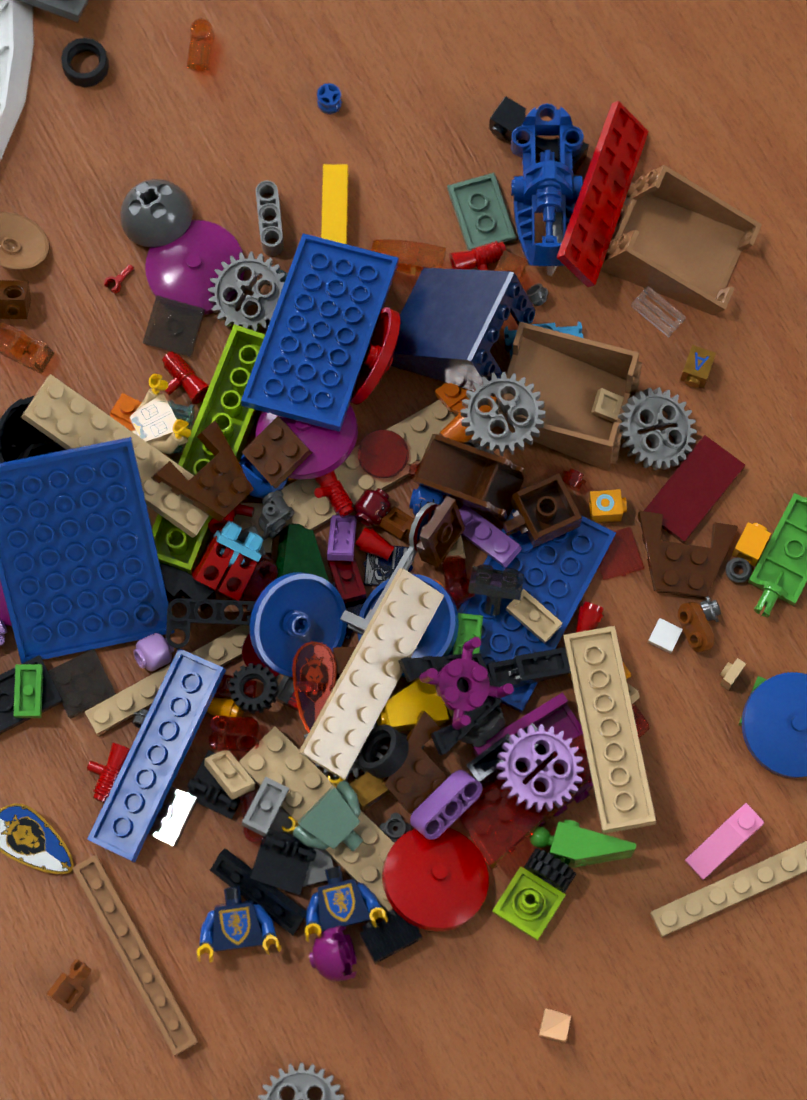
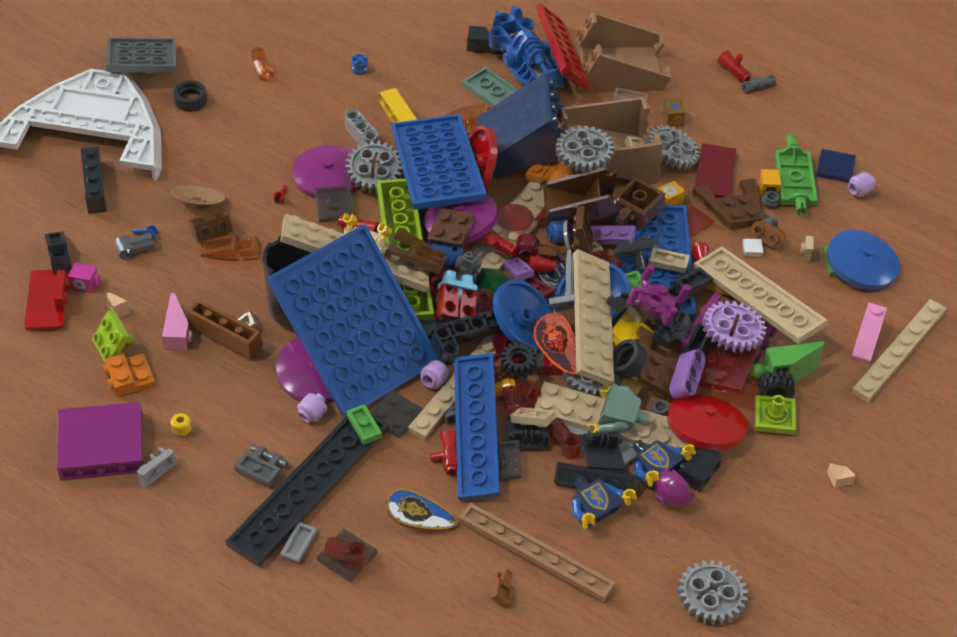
camera: 30 degrees left, 25 degrees down
dark grey piece [120,179,193,247] -> none
light grey plate [241,777,289,837] -> none

